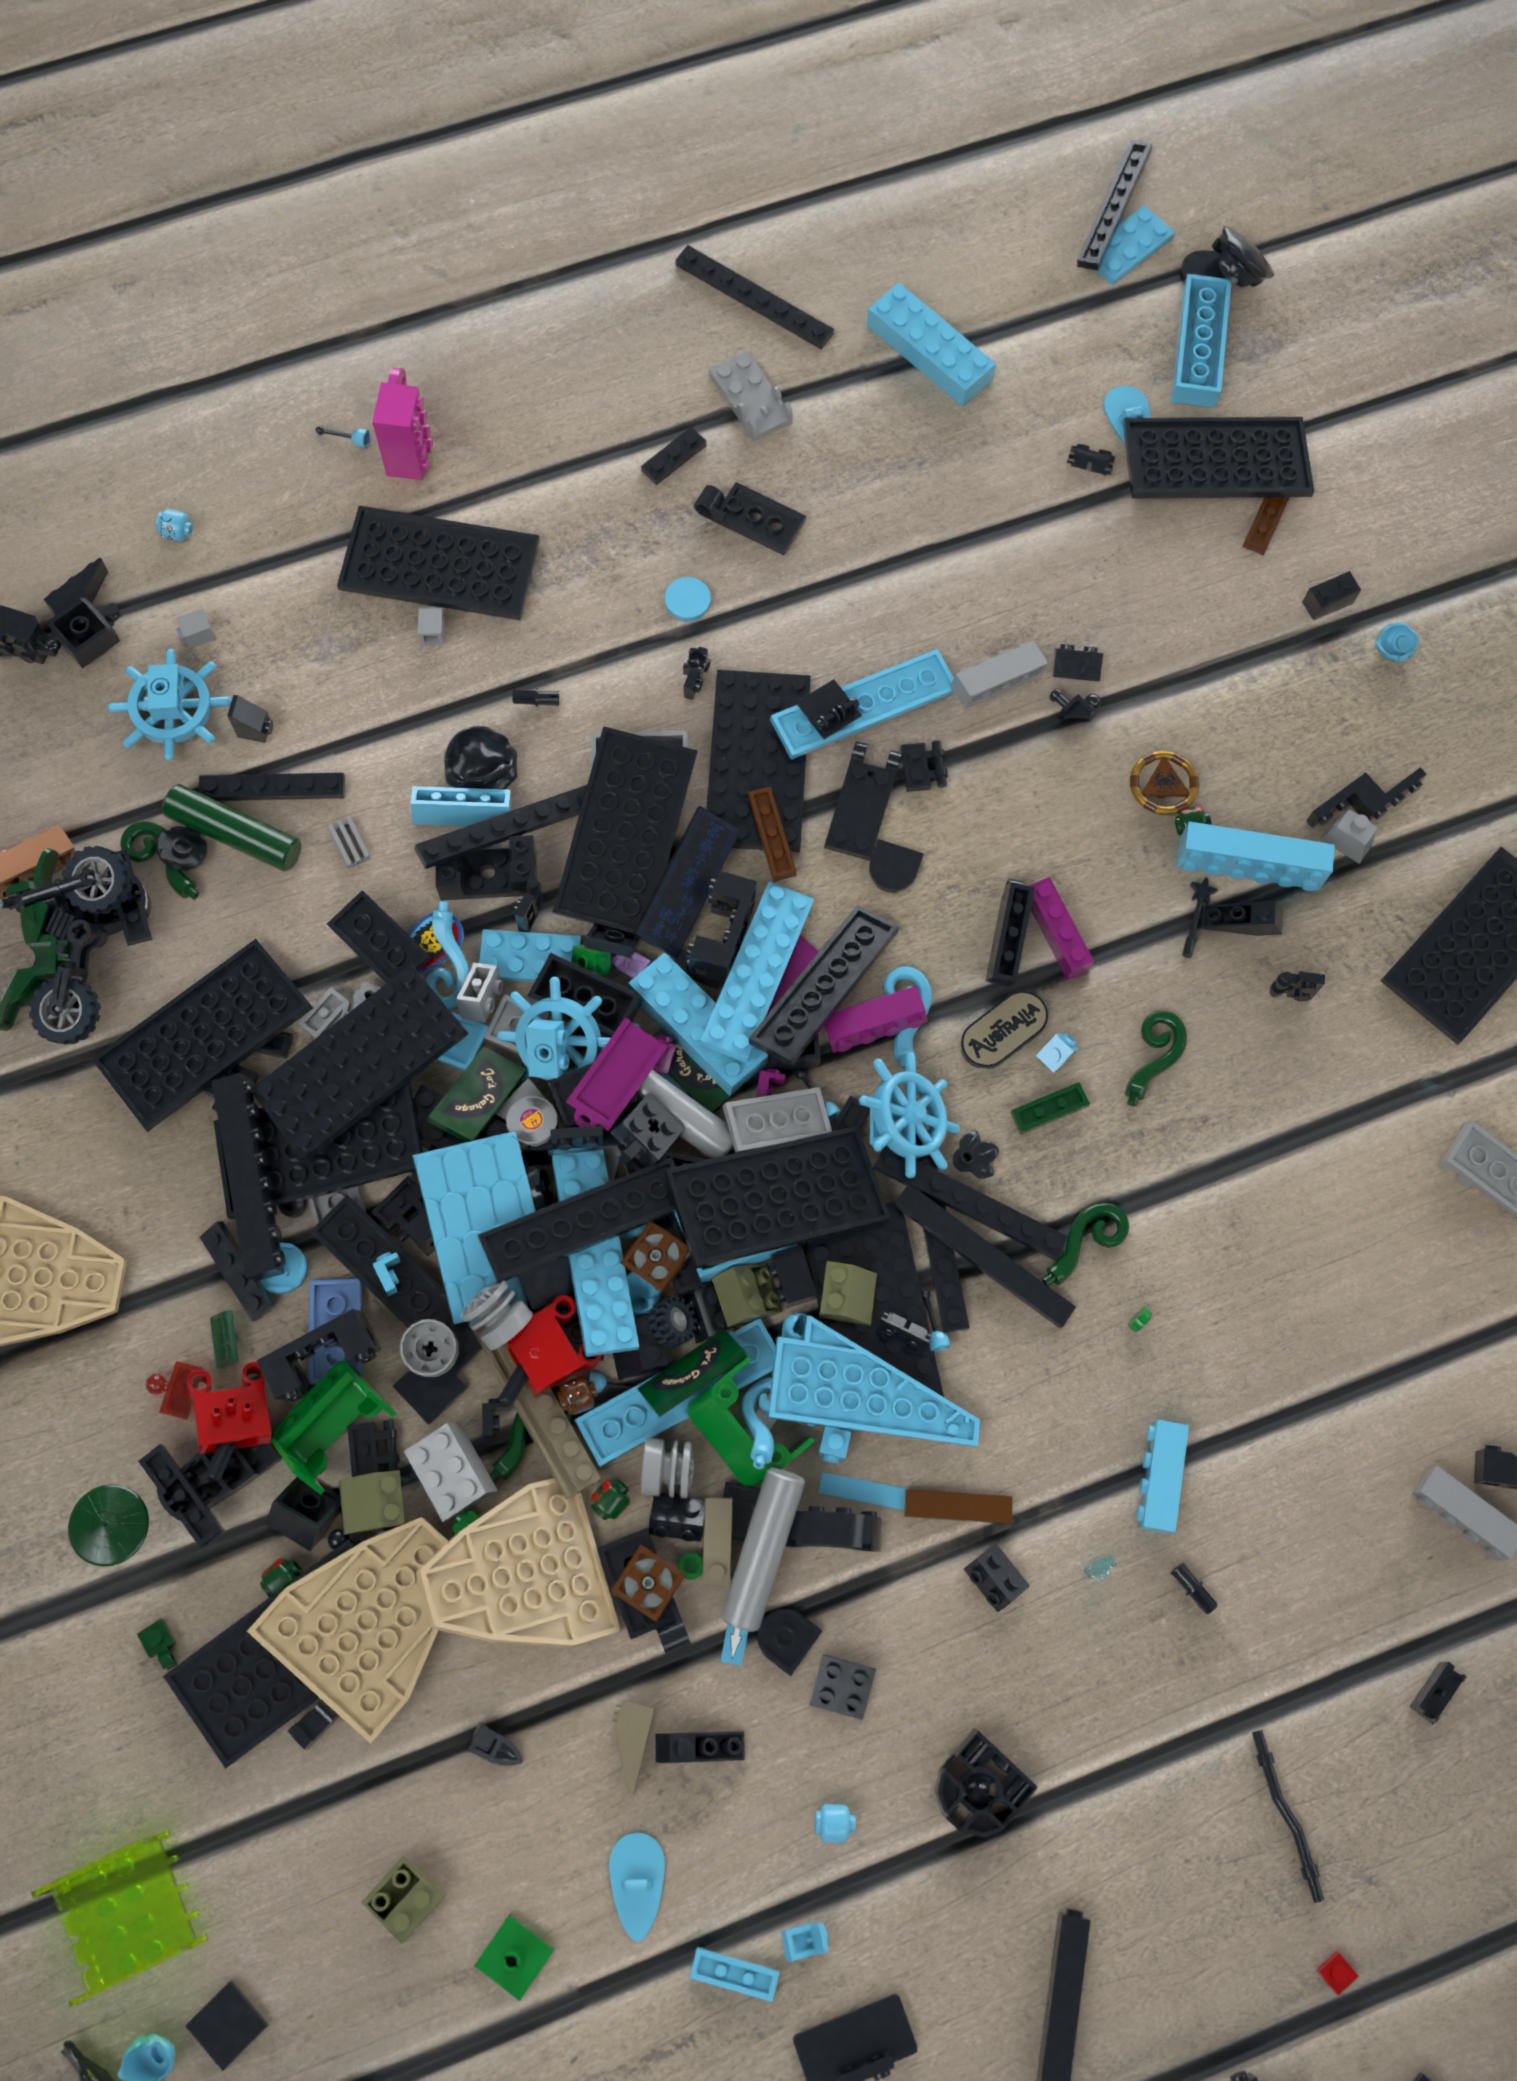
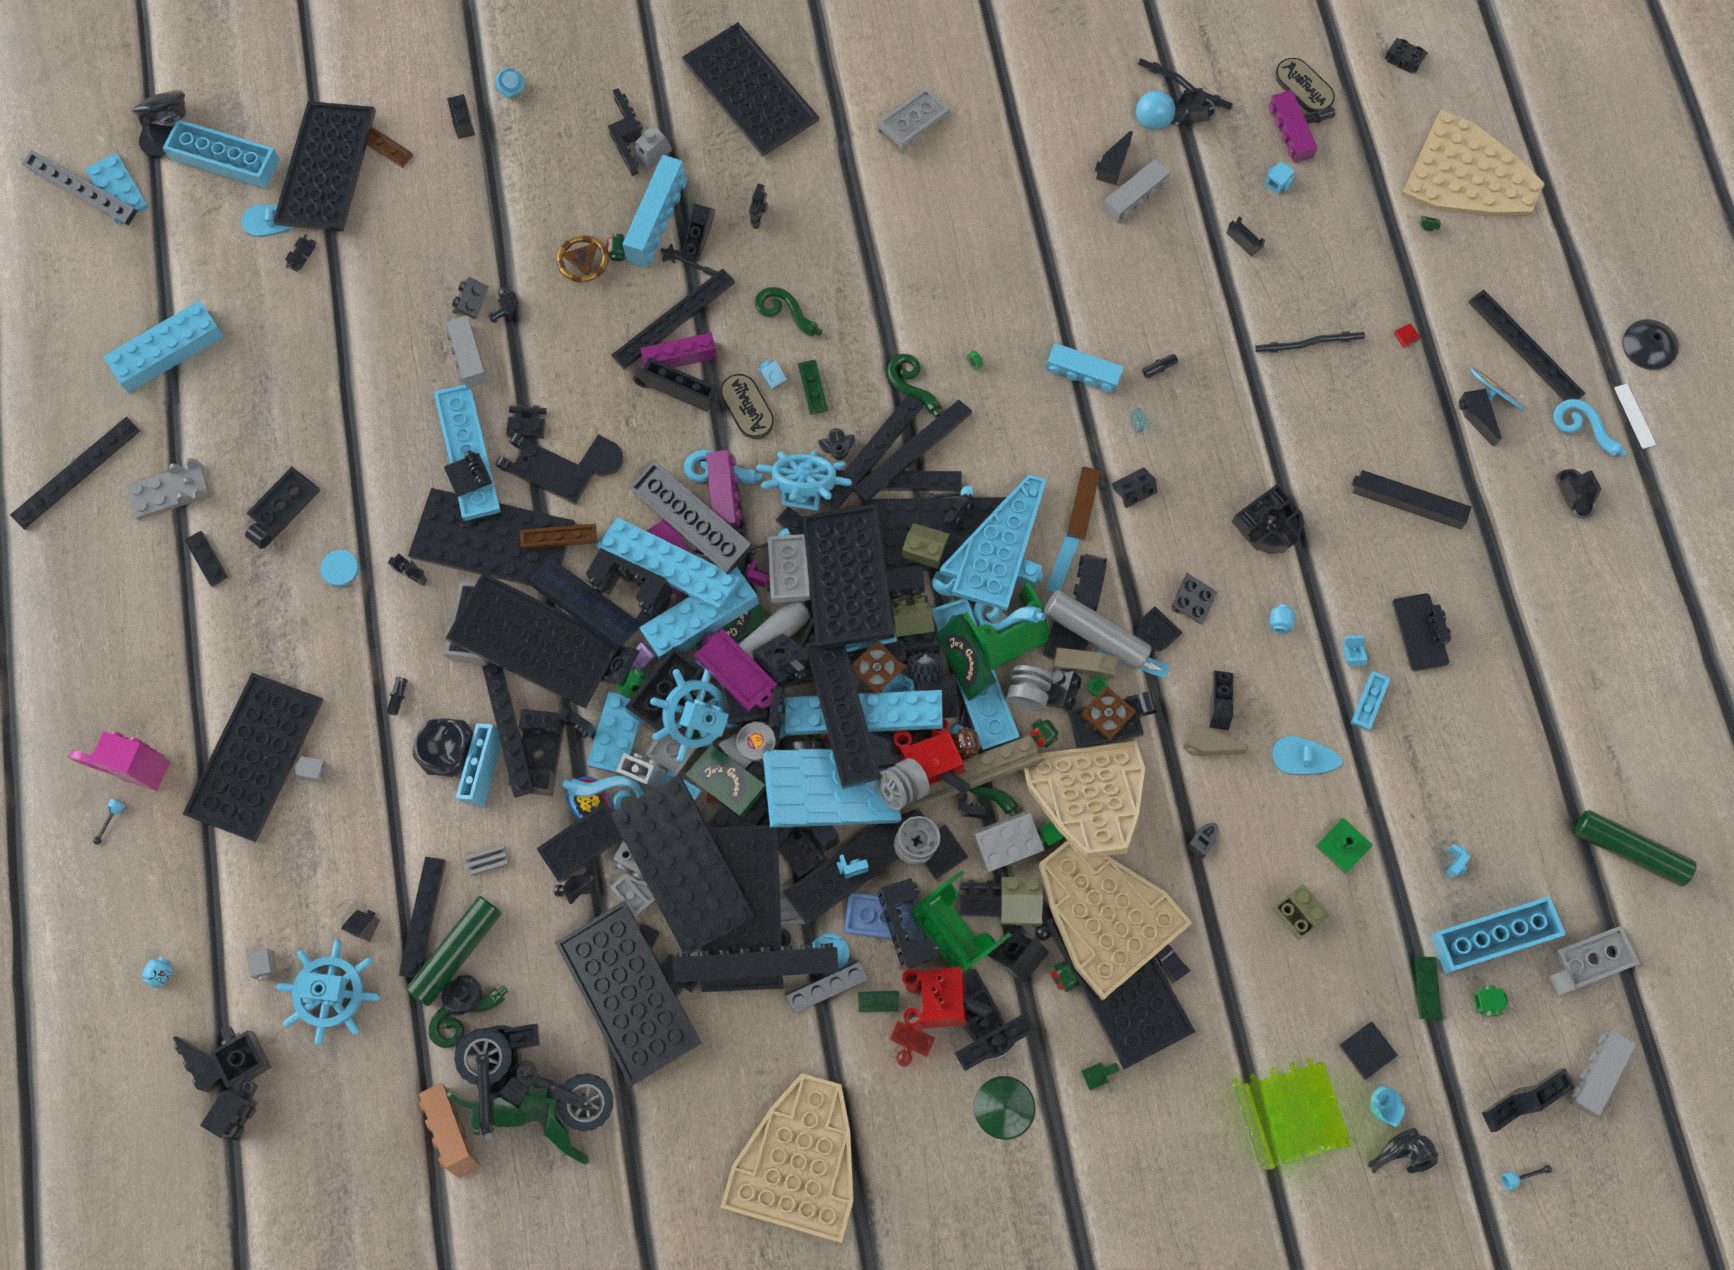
camera: 75 degrees left, 0 degrees up
none -> black piece [554,871,596,904]
none -> black plate [611,268,735,370]

